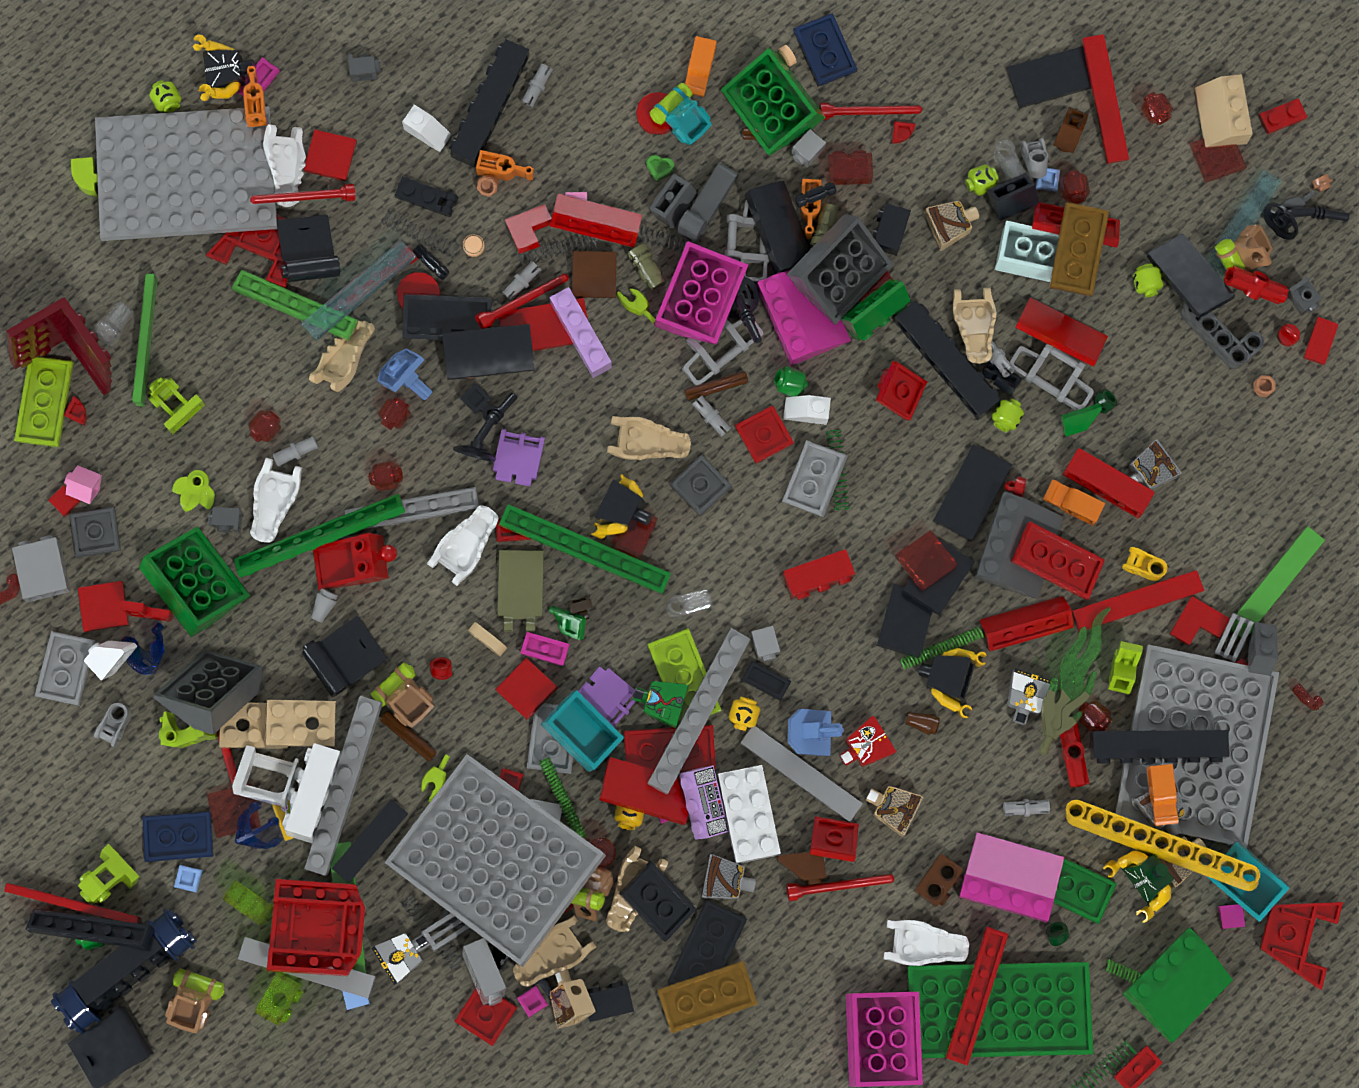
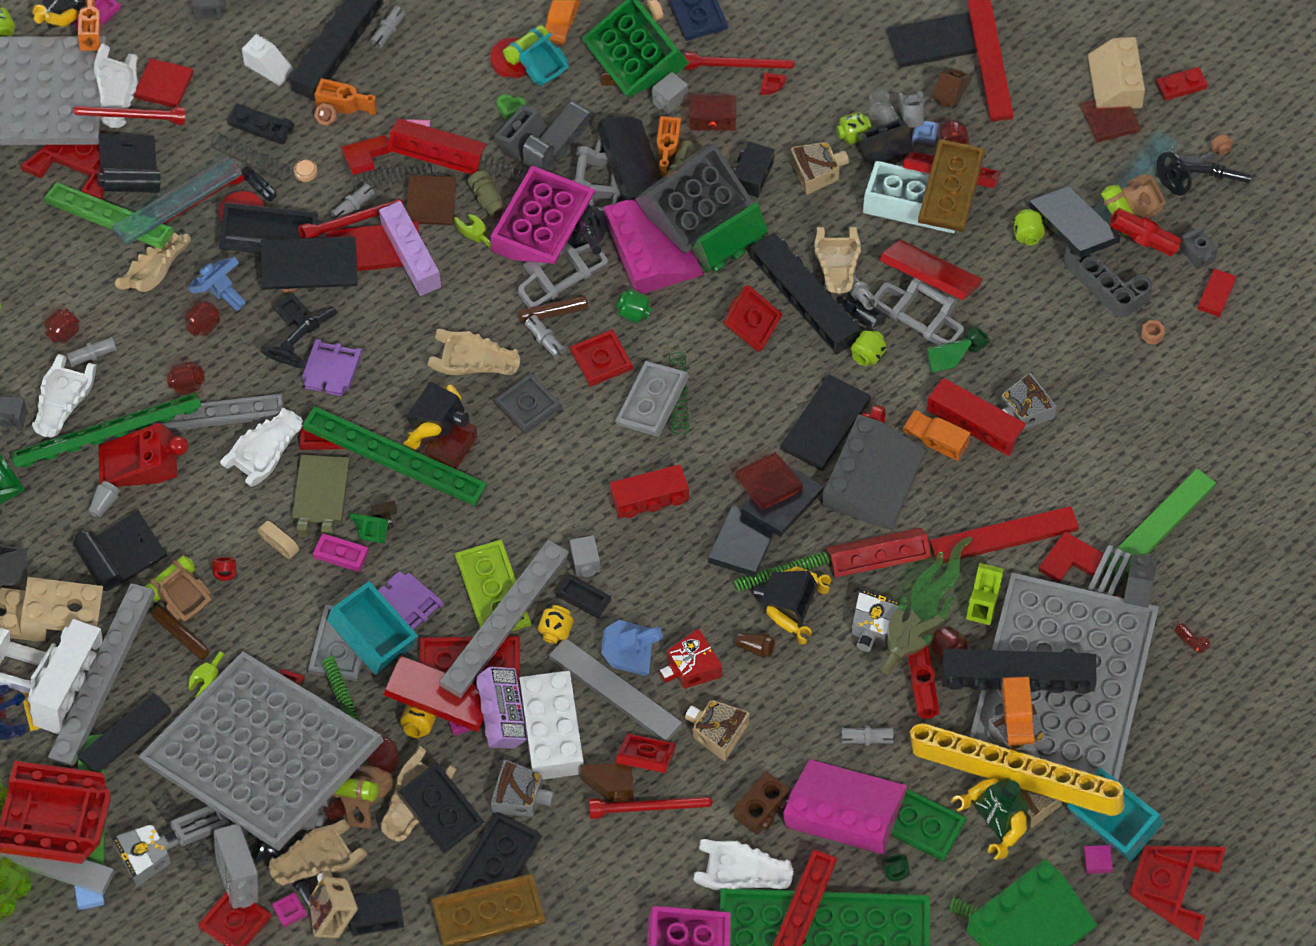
camera: 10 degrees right, 20 degrees down
red tile [495,658,558,720] -> none
green torso [633,681,688,728] -> none
clear piece [667,589,712,619] -> none
white slope [783,395,831,425] -> none
black axle [795,182,837,208] -> none
red tile [1011,522,1105,600] -> none
yellow piece [1122,547,1167,581] -> none
clear red head [1141,92,1173,125] -> none
red tile [1277,324,1300,347] -> none

